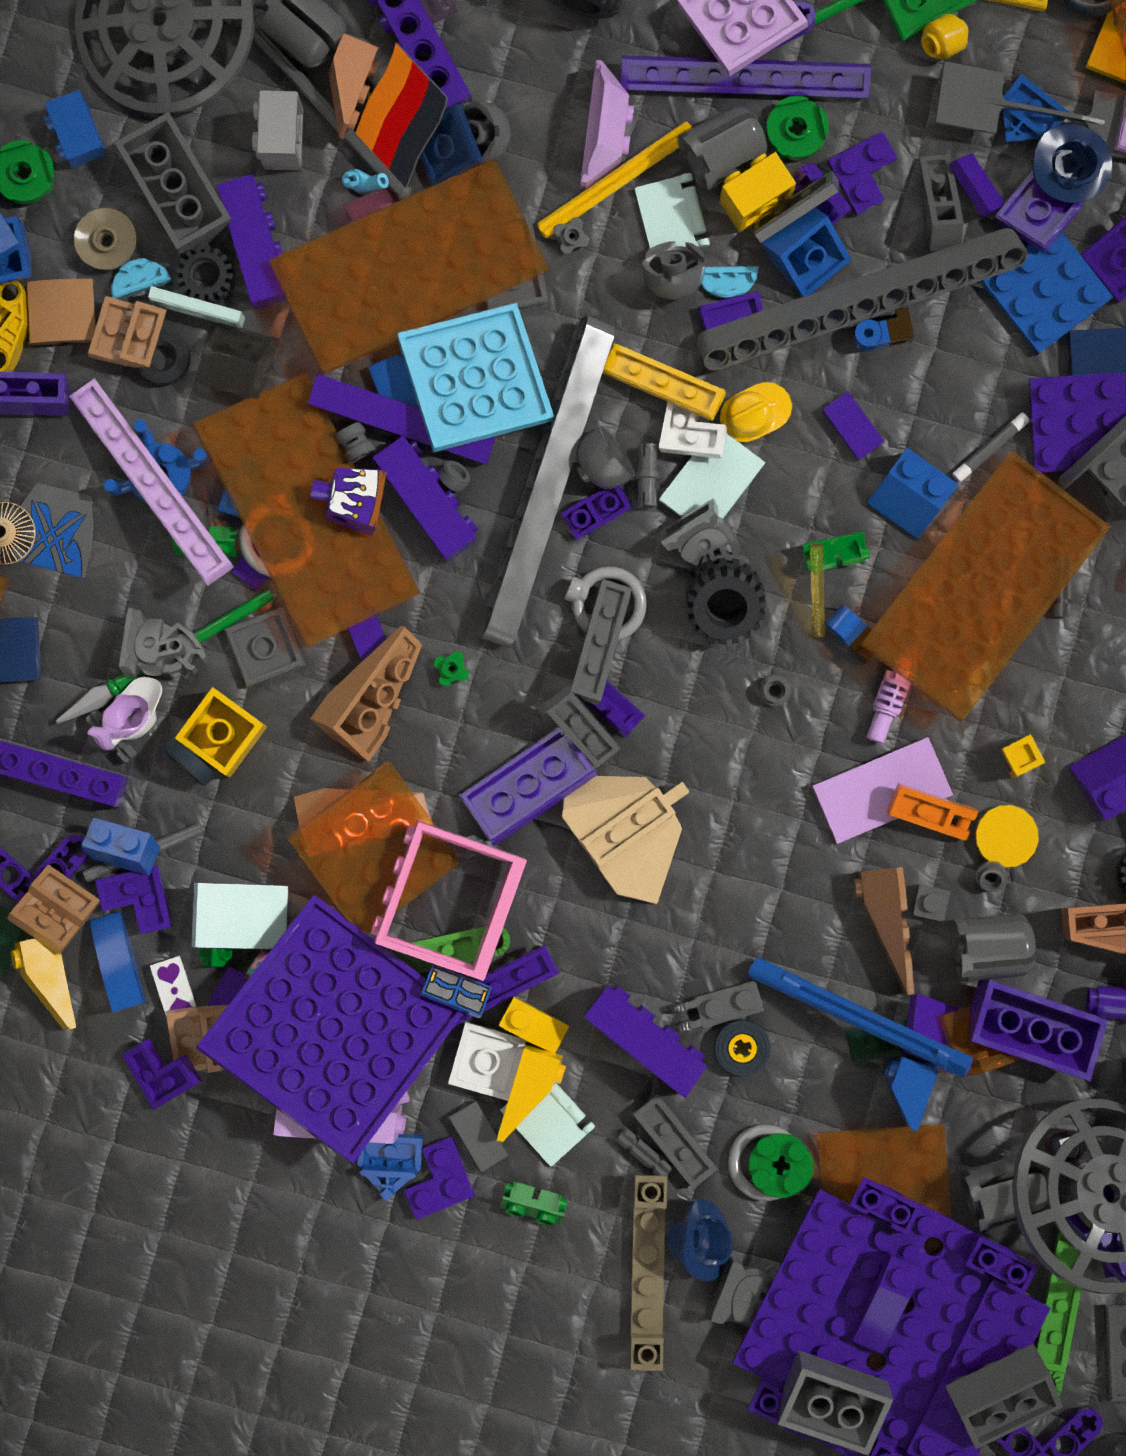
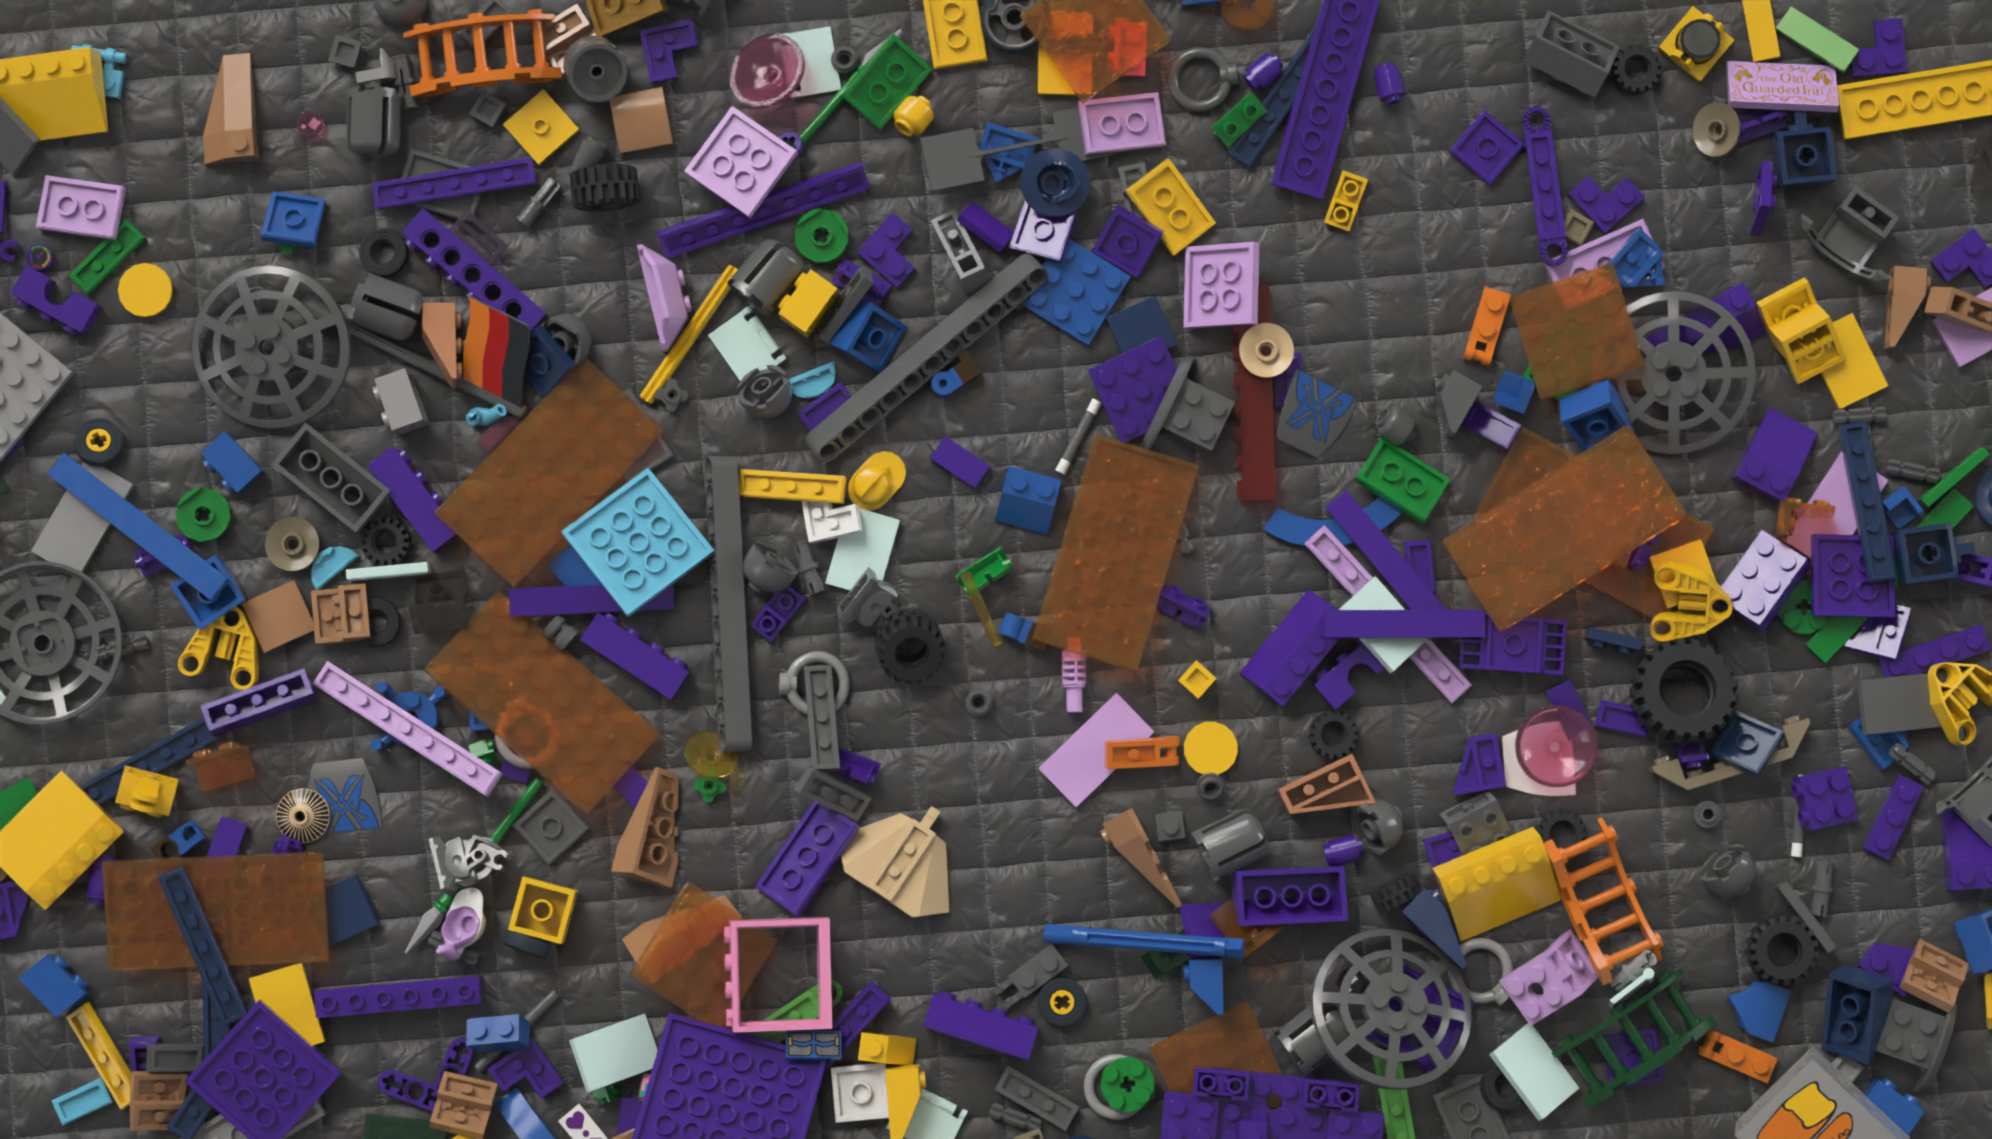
camera: 20 degrees left, 0 degrees up
torso [309,468,387,535] -> none
dark grey tile [439,461,470,492] -> none
none -> clear yellow dish [684,730,738,779]
none -> dark purple hinge [1153,583,1212,628]

